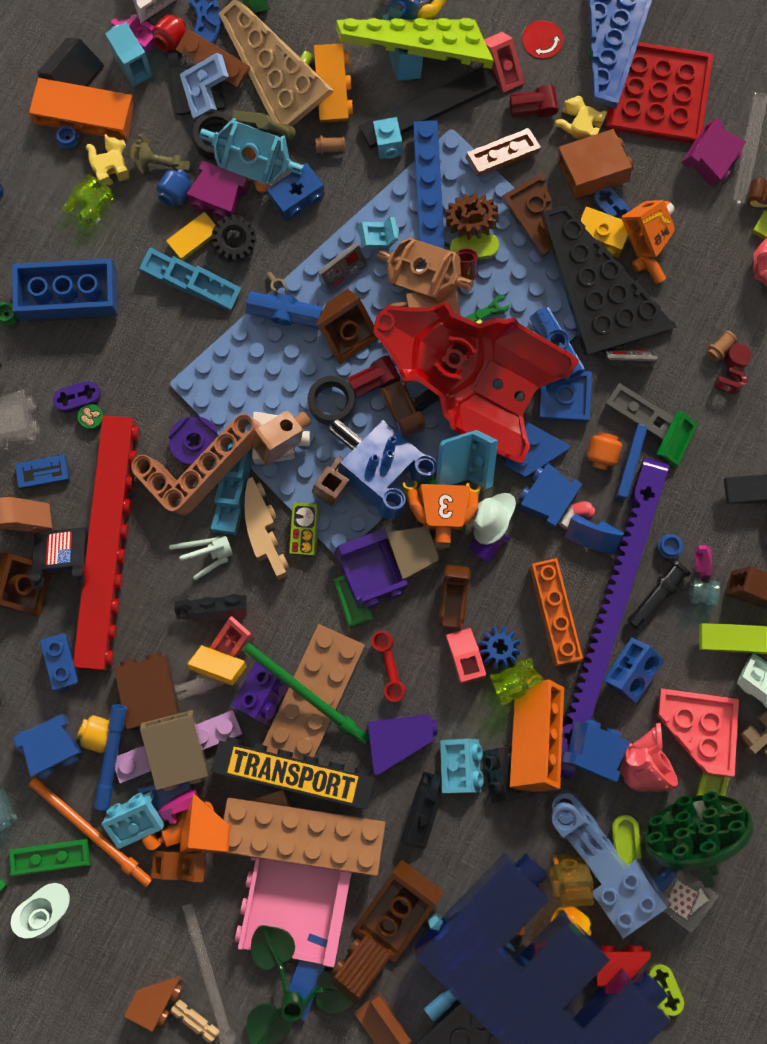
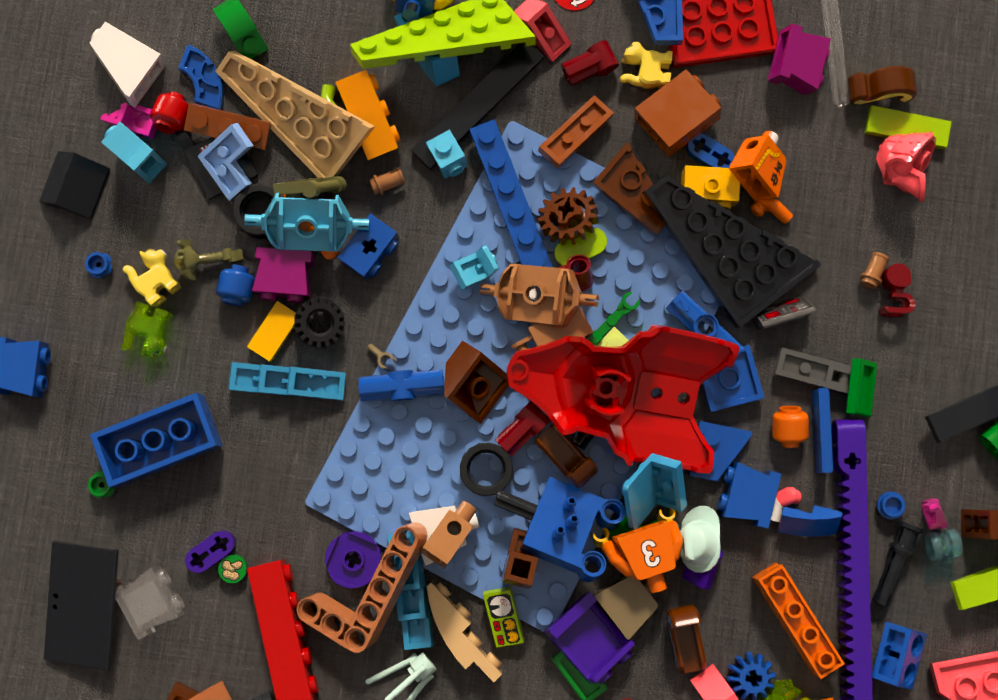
camera: 20 degrees left, 5 degrees up
blue tile [15,455,70,490] -> none
orange brick [29,78,133,141] -> none
slope [318,243,368,293] -> none

